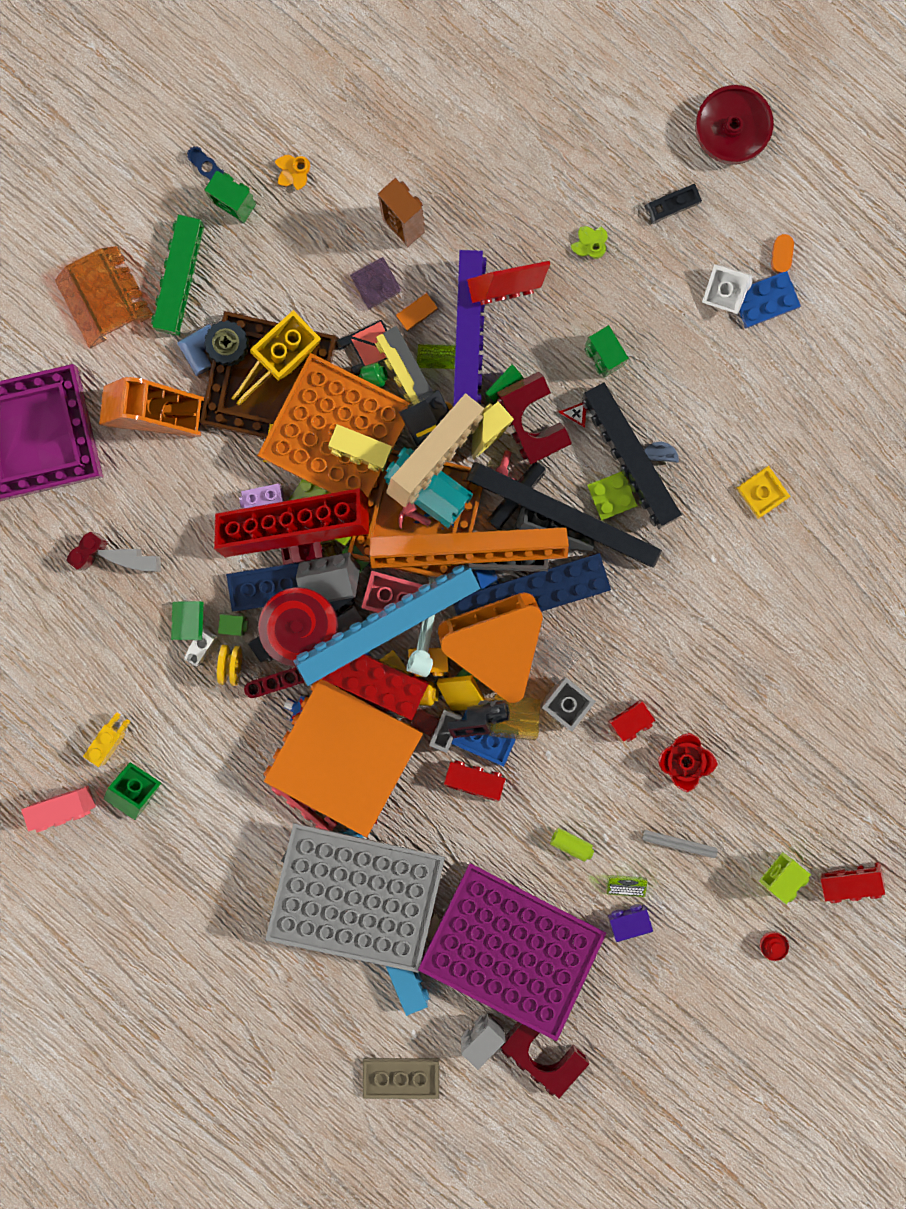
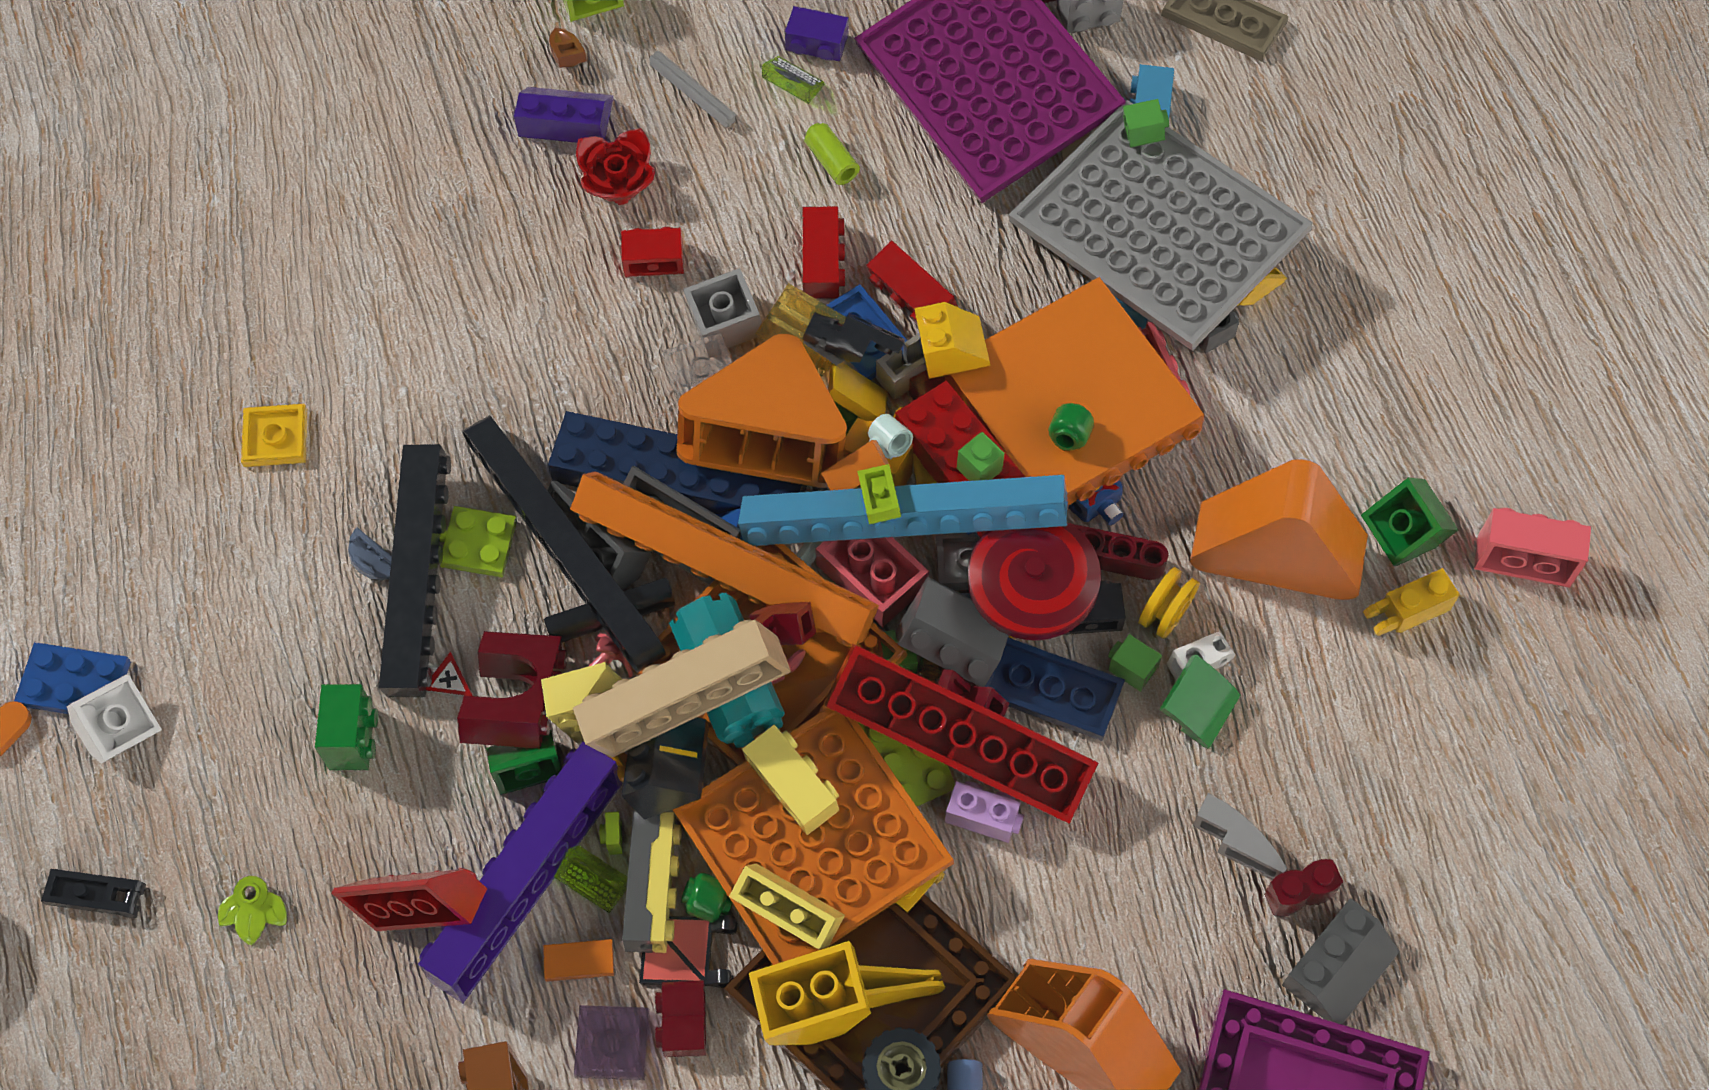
camera: 150 degrees left, 25 degrees down
none -> dark purple slope [514,87,613,143]
none -> dark orange plate [549,28,587,68]
none -> lime plate [599,811,623,855]
none -> dark red brick [655,980,706,1058]
none -> light yellow brick [729,863,845,950]
none -> dark red brick [749,602,816,645]
none -> red brick [803,206,845,299]
none -> orange tile [821,440,891,490]
none -> lime plate [857,464,901,524]
none -> yellow slope [914,302,990,379]
none -> bright green brick [957,432,1005,481]
none -> green head [1048,403,1094,451]
none -> bright green brick [1123,99,1169,148]
none -> orange brick [1190,459,1368,600]
none -> dark grey slope [1282,898,1400,1025]

